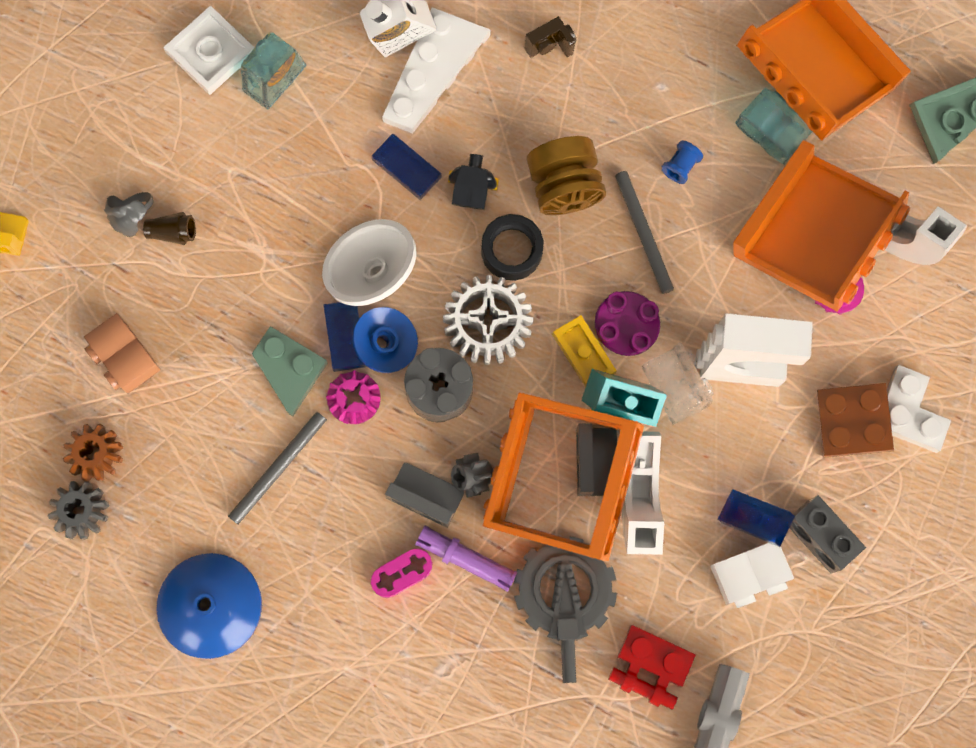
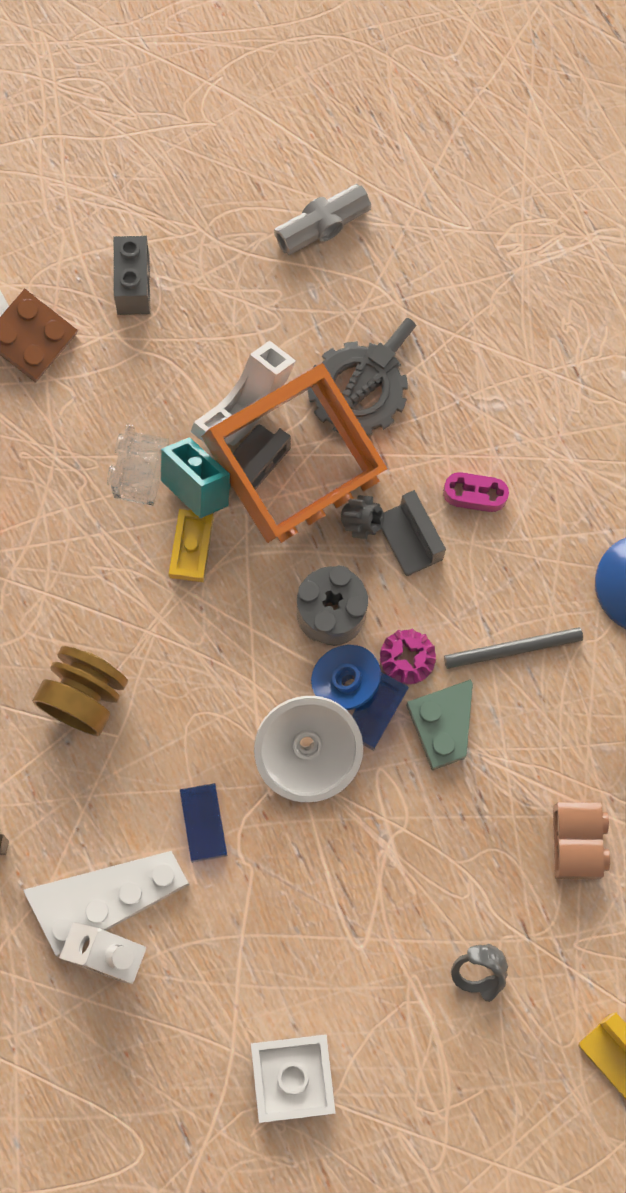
camera: 140 degrees left, 5 degrees down
dark brown cone [143,212,196,245] -> none
clear light blue torso [241,32,307,110] -> none
medium lavender pin [415,525,517,592] -> none
white gear [443,275,533,365] -> none
black piece [448,154,499,210] -> none
black tyre [481,214,544,281] -> none
magenta dish [595,291,660,356] -> none
red plate [608,625,696,710] -> none
dark grey bar [615,171,674,294] -> none
white arch [695,313,813,387] -> none
white brick [710,540,794,608] -> none
clear blue plate [717,489,795,547] -> none

